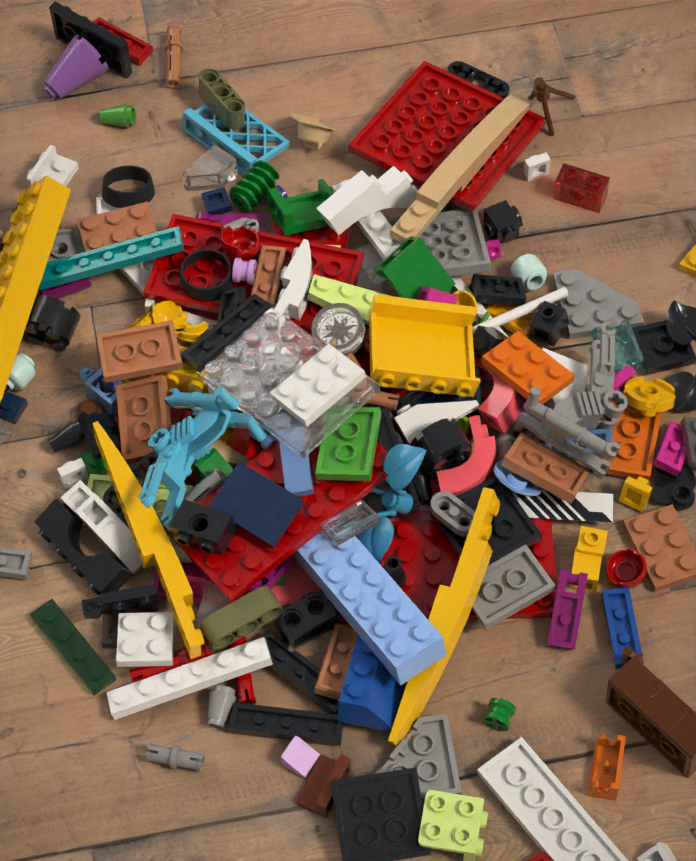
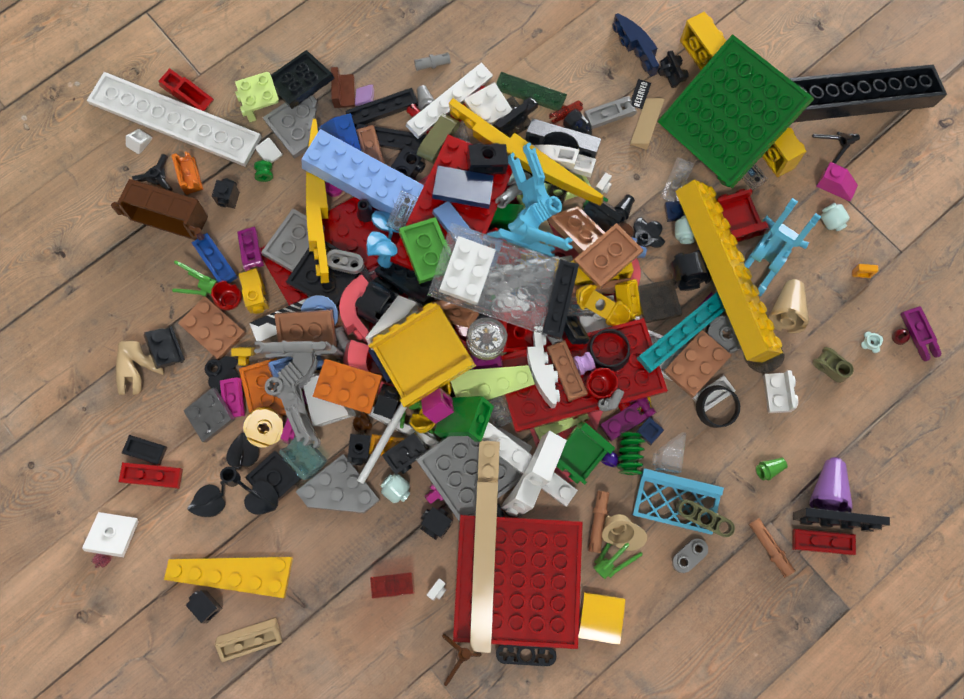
camera: 150 degrees right, 15 degrees up
none -> black piece [132,154,173,191]
none -> bright green plant [172,260,217,297]
none -> black brick [212,178,240,209]
none -> white slope [255,138,283,163]
none -> clear red axle [549,100,583,124]
none -> black rock [563,109,592,135]
none -> yellow slope [579,592,625,645]
none -> nougat pin [588,491,610,553]
none -> bright green plant [593,543,643,579]
none -> black plate [633,217,665,248]
none -> clear smoke plate [638,279,682,323]
none -> light grey plate [672,539,708,573]

